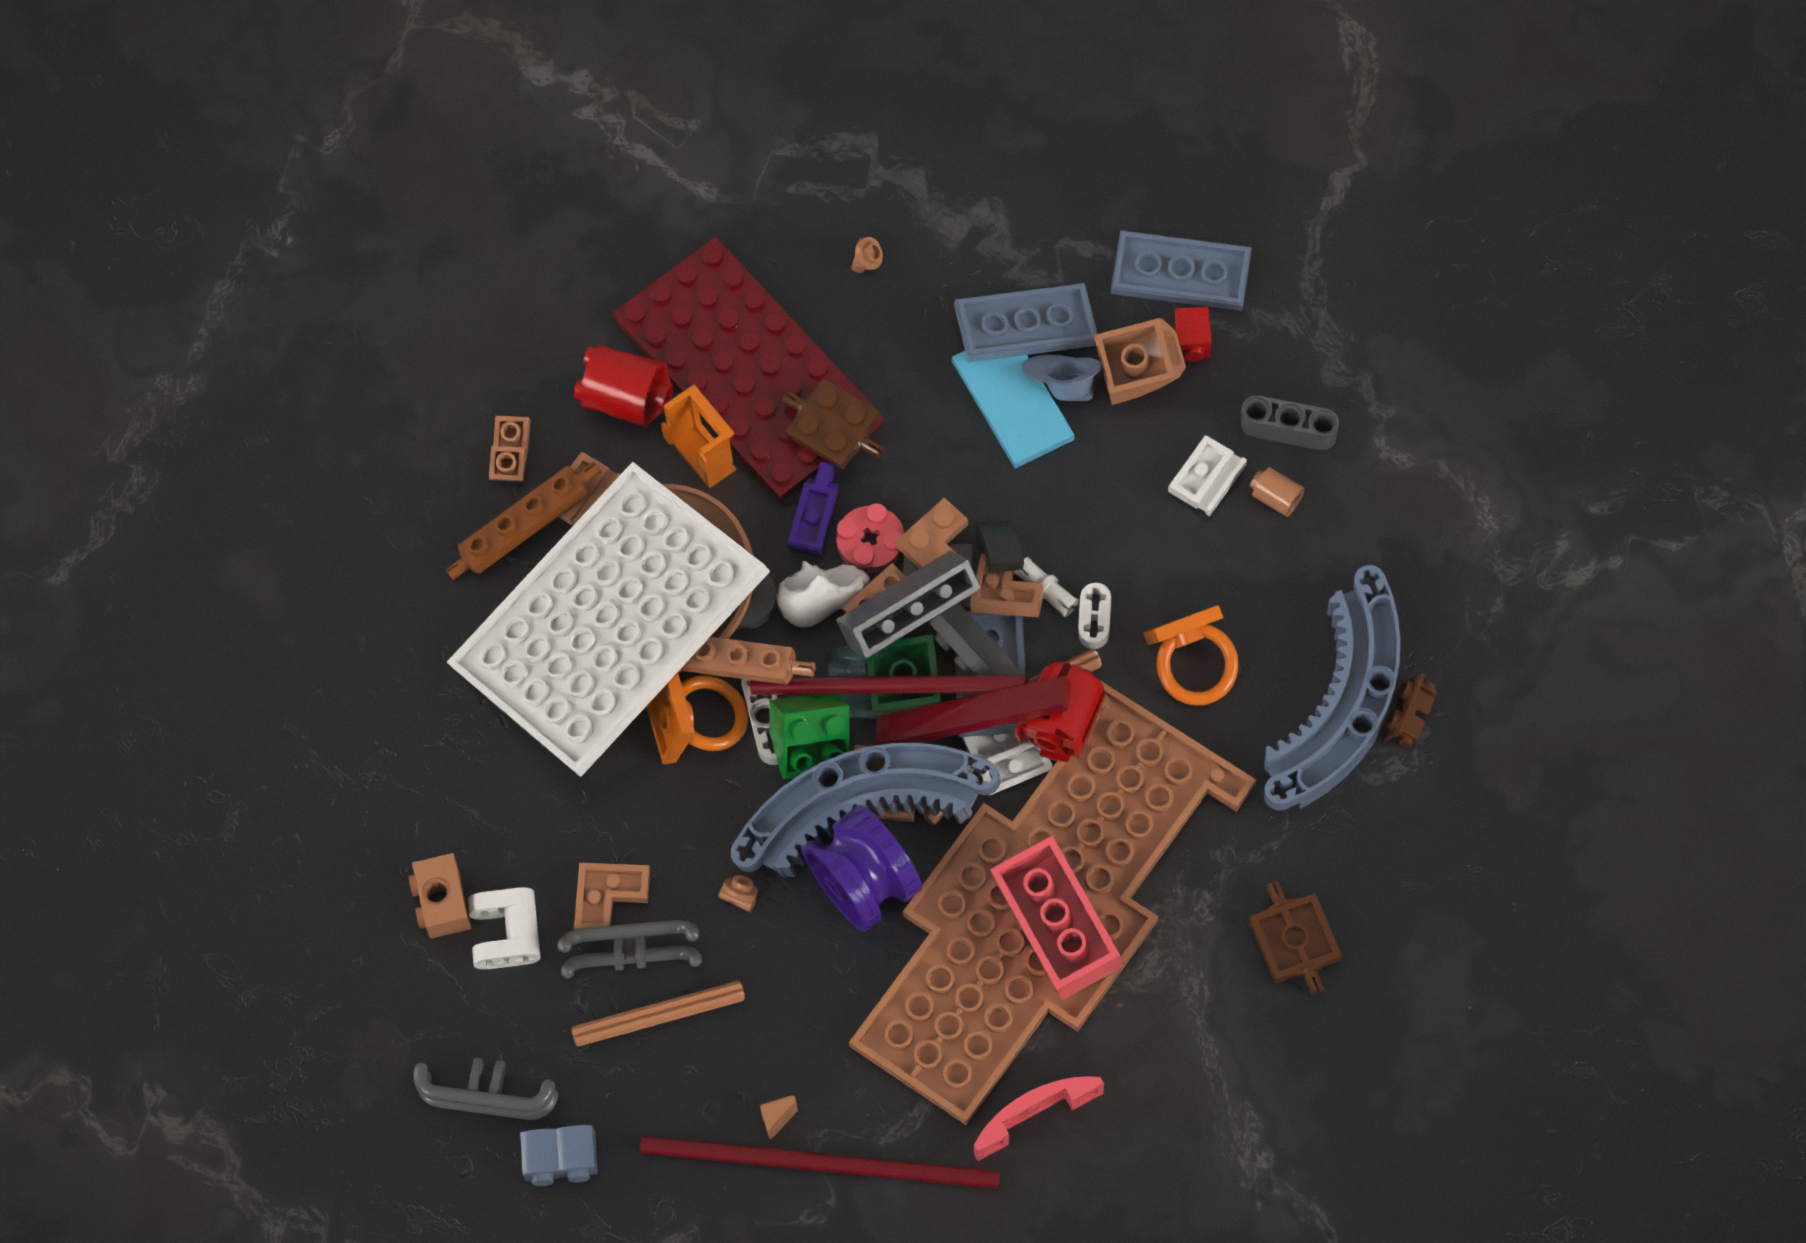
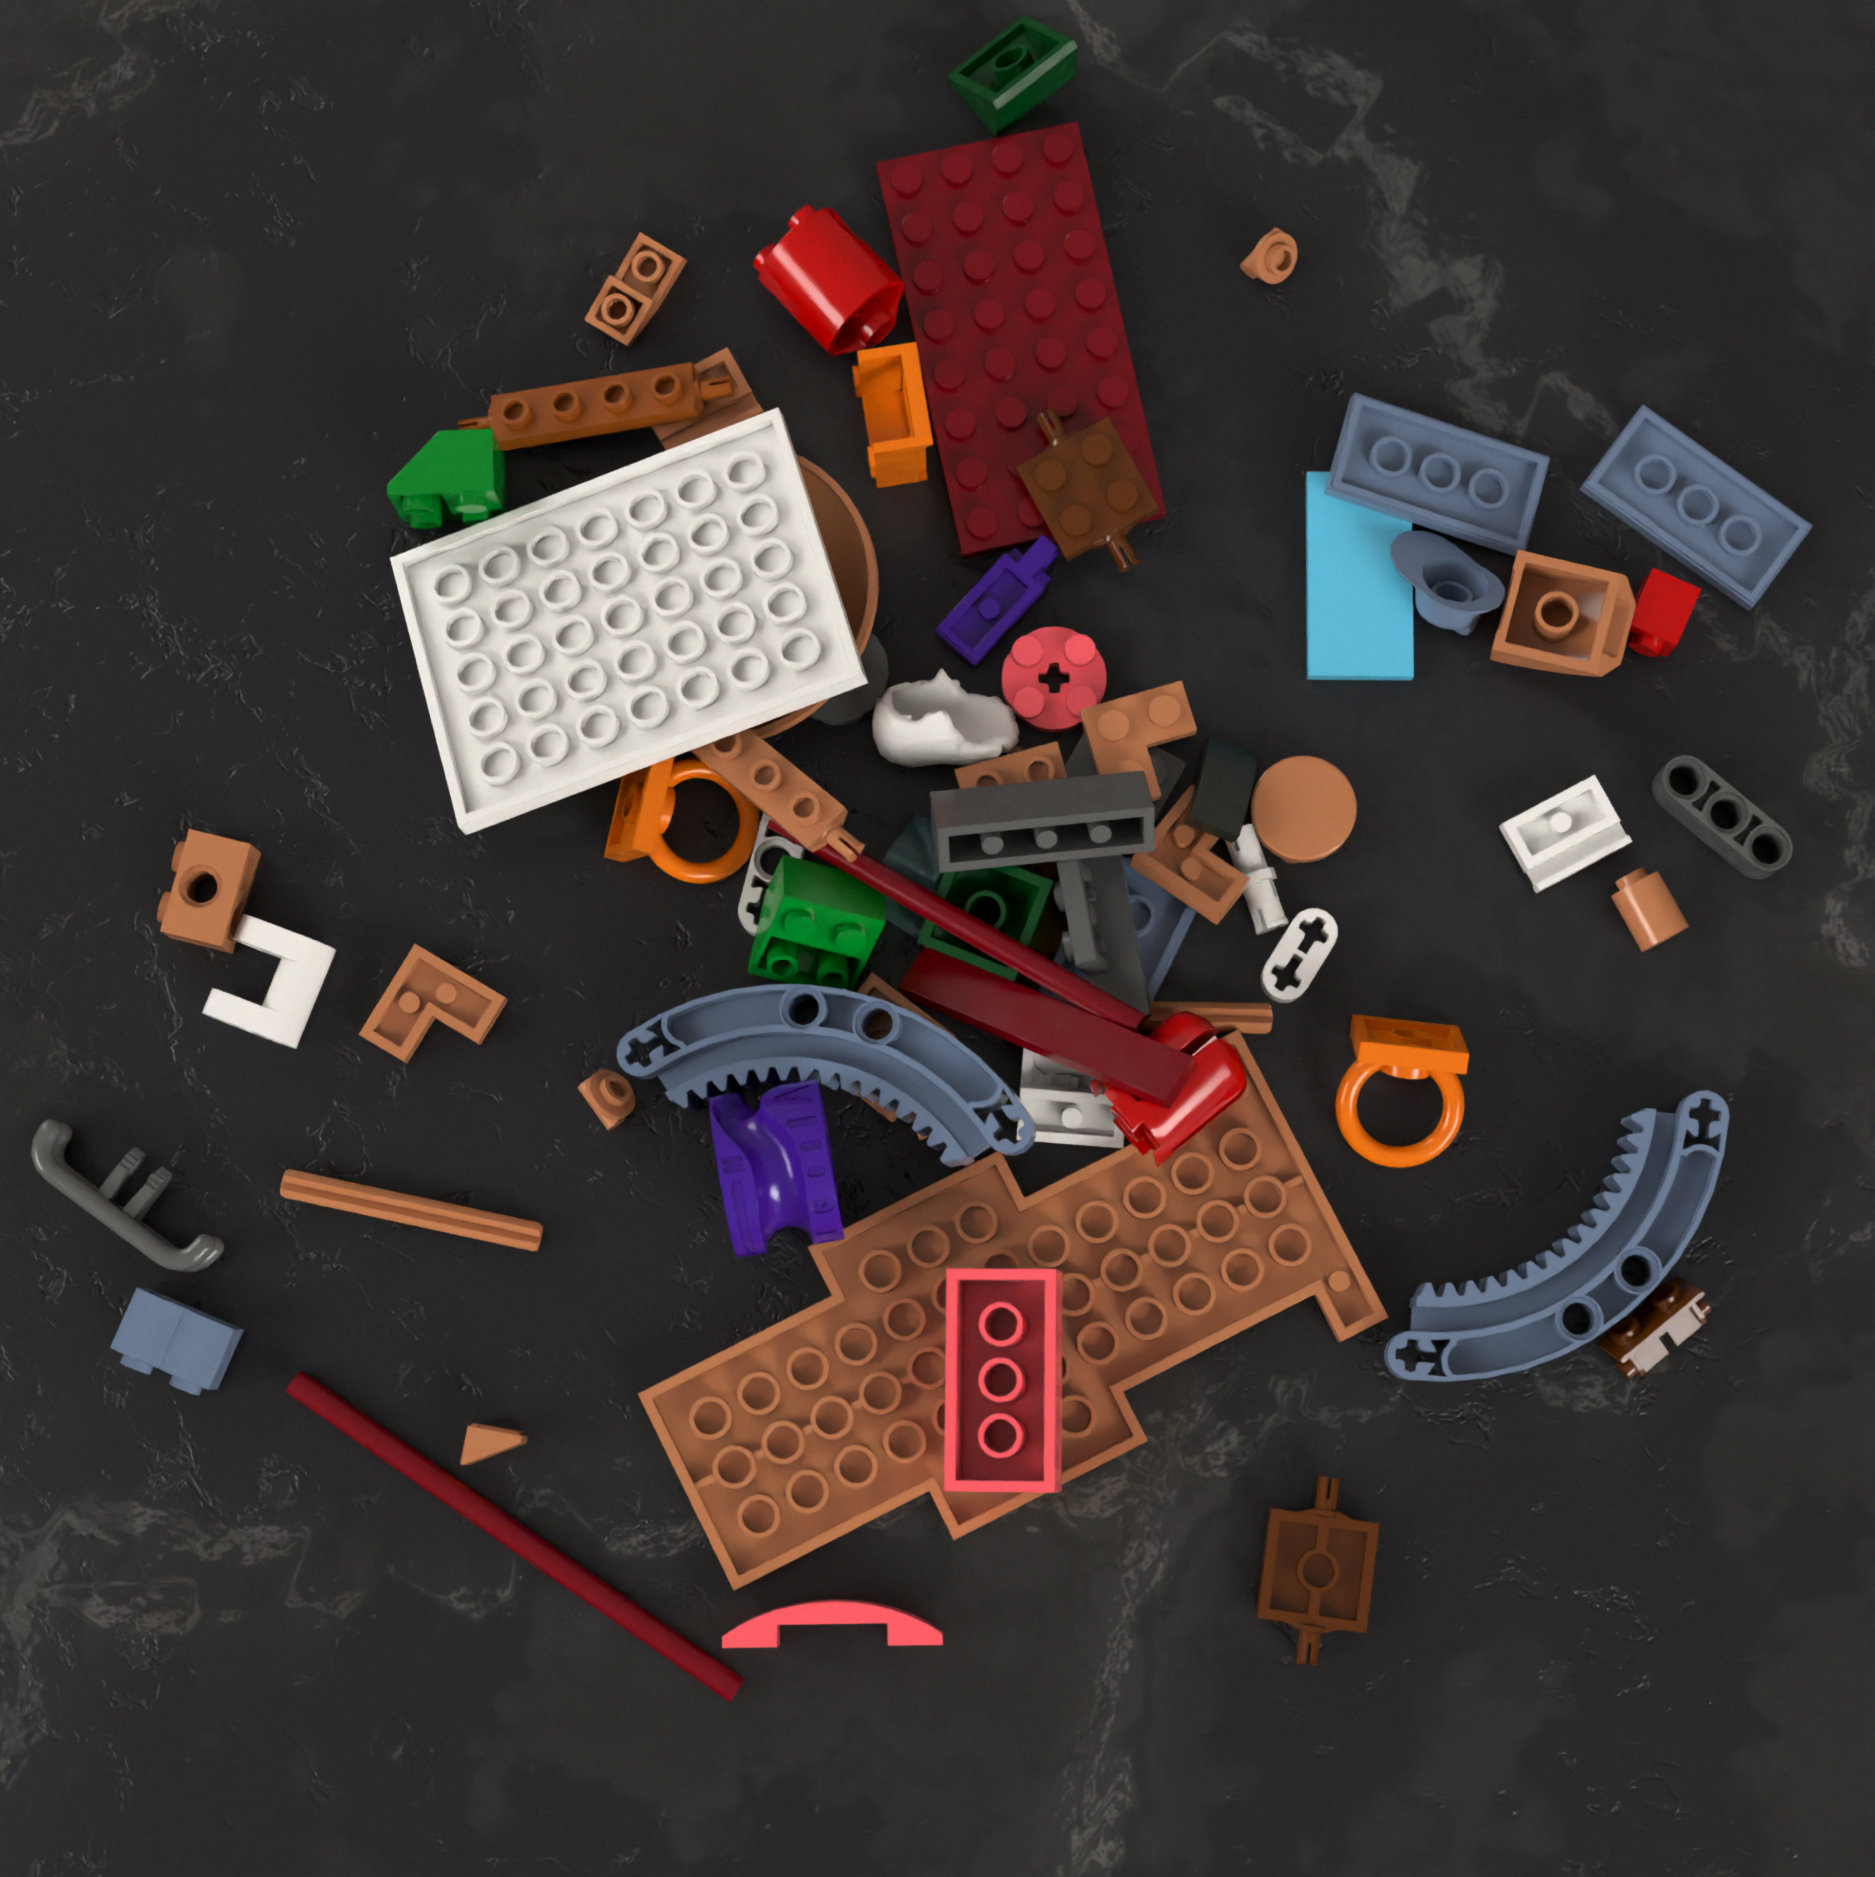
camera: 25 degrees right, 15 degrees up
dark grey piece [558,920,702,979] -> none
none -> green slope [387,428,507,529]
none -> dark green slope [946,15,1078,138]
none -> nougat tile [1249,756,1357,864]

